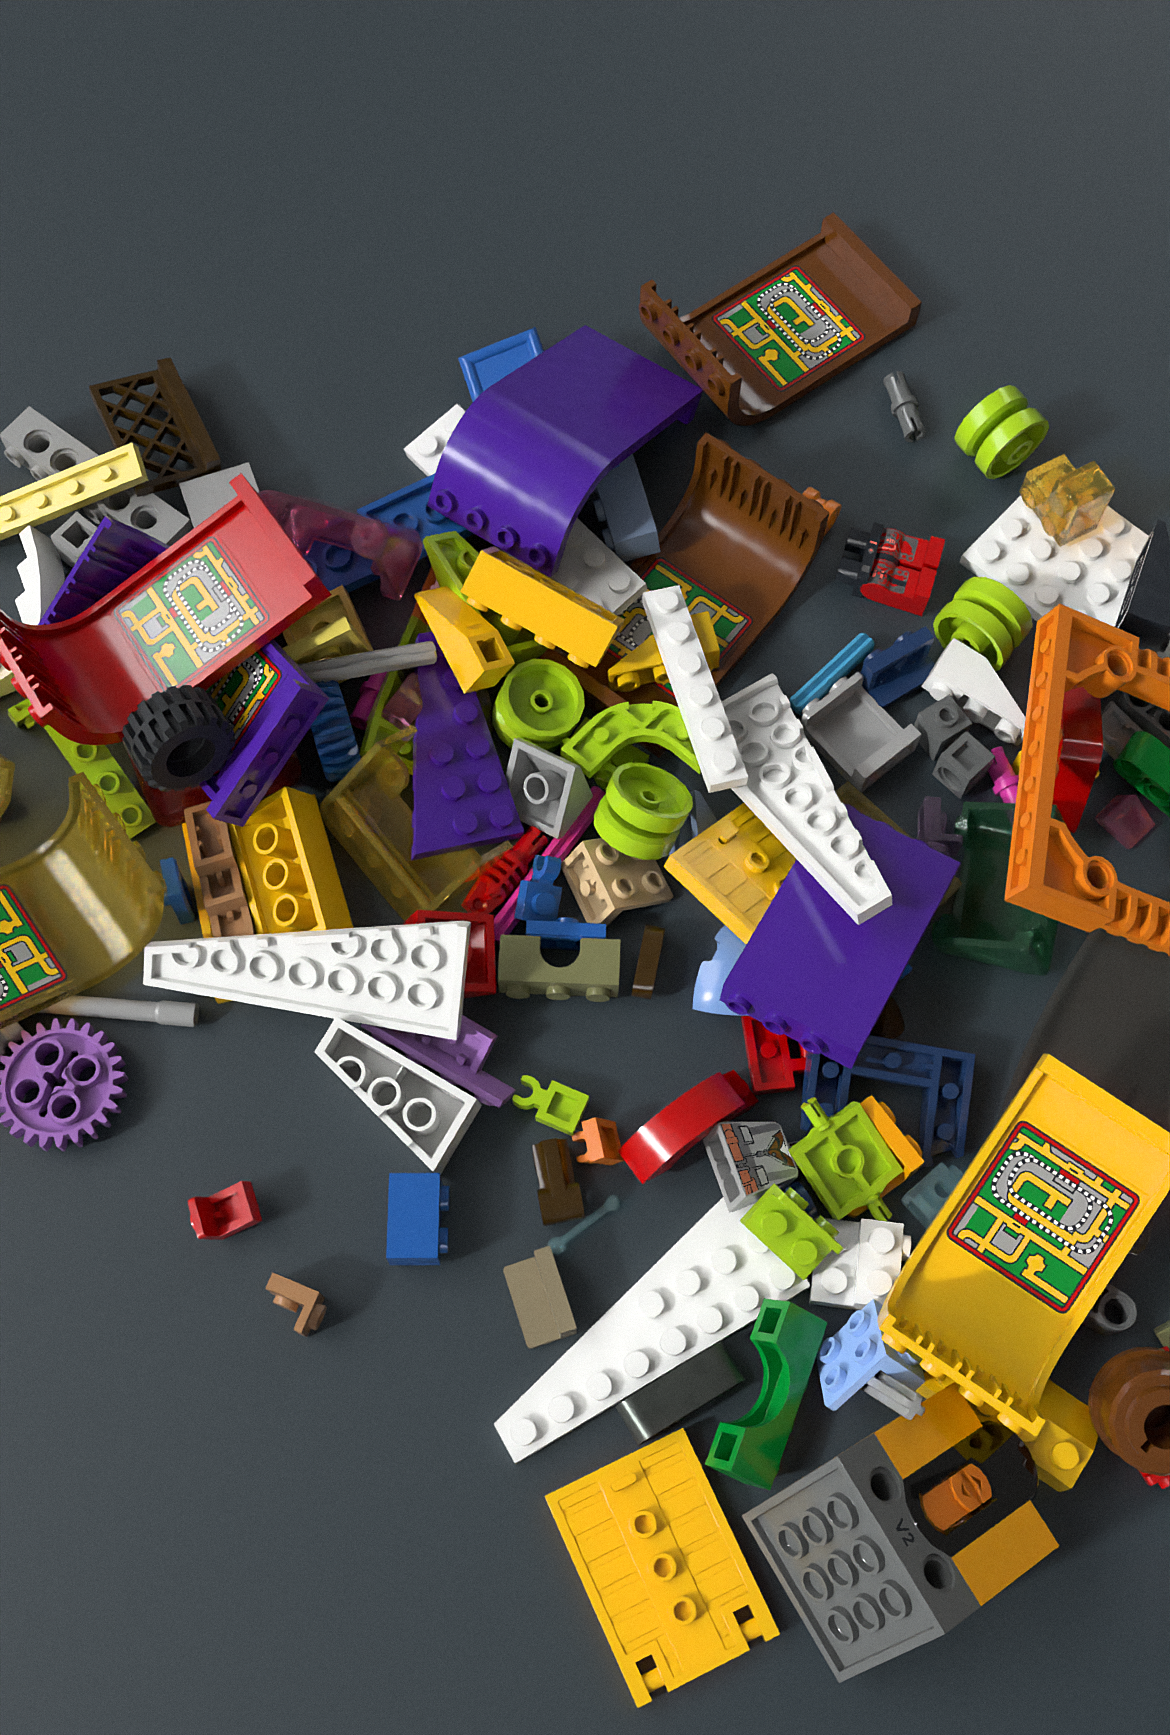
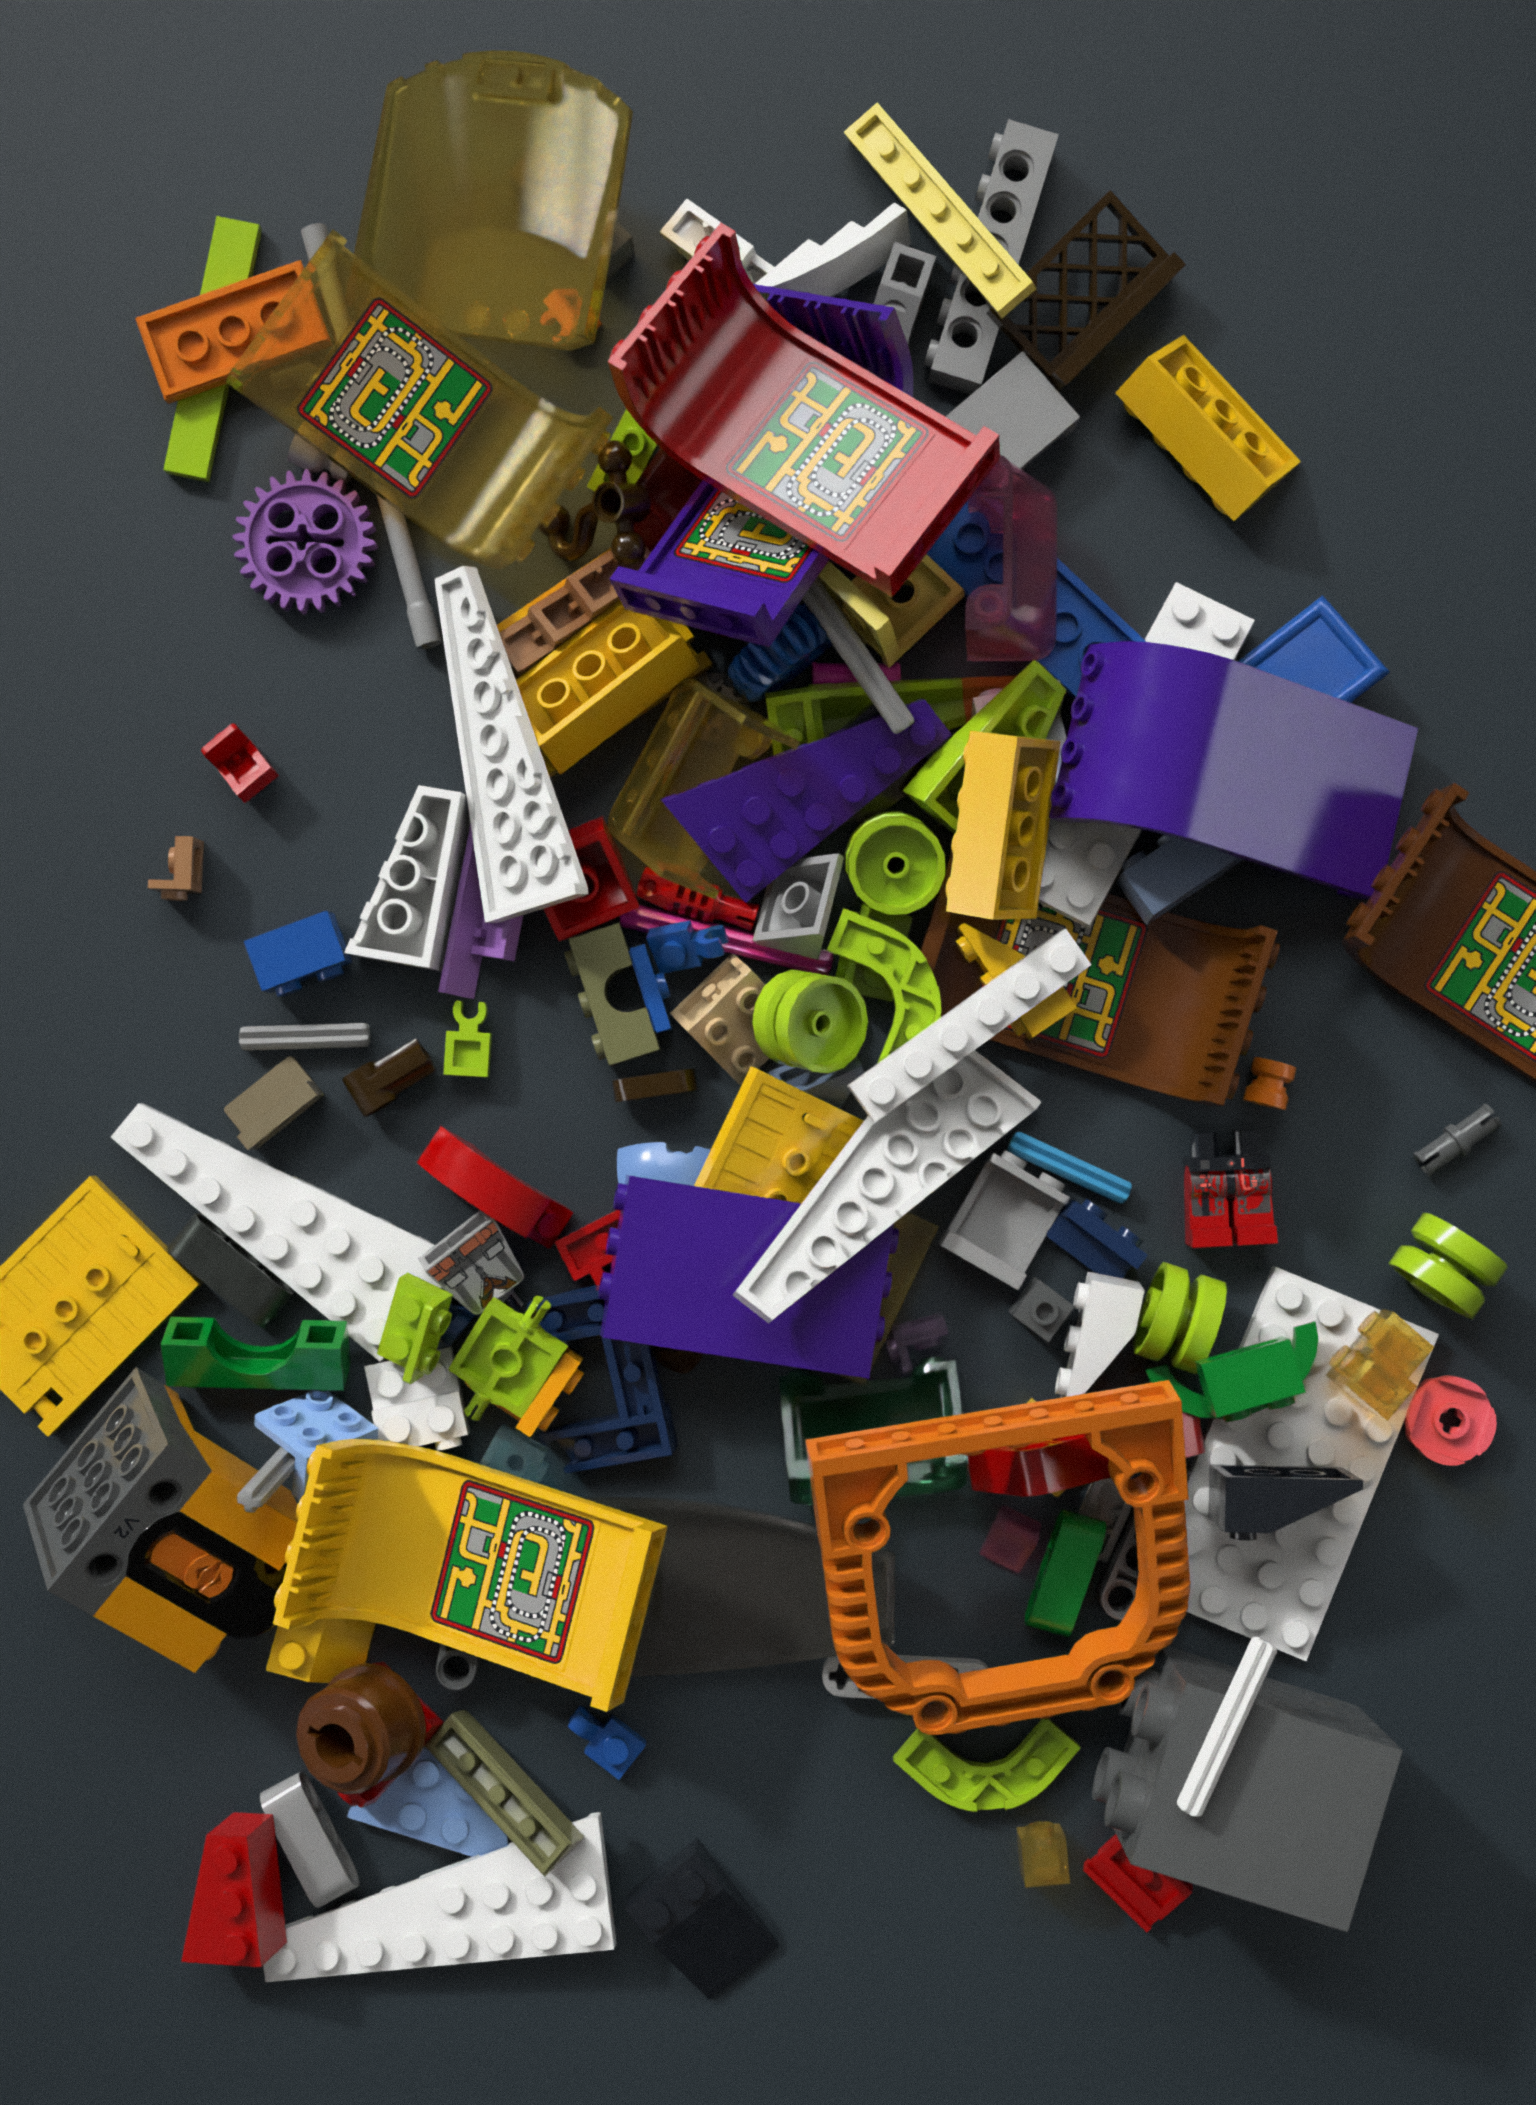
camera: 70 degrees right, 20 degrees up
black tyre [122,685,236,792] -> none
blue plate [159,857,195,925] -> none
clear pink slope [381,673,423,731] -> none
yellow slope [414,586,515,694] -> none
clear light blue hinge [548,1195,621,1255] -> none
orange tile [572,1117,624,1166] -> none
dark grey brick [932,731,995,799] -> none
dark pink pin [988,746,1019,823] -> none
none -> light grey axle [239,1023,371,1050]
none -> dark brown piece [536,440,651,565]
none -> yellow slope [1115,335,1301,521]
none -> green piece [1145,1321,1319,1422]
none -> coral plate [1404,1375,1497,1466]

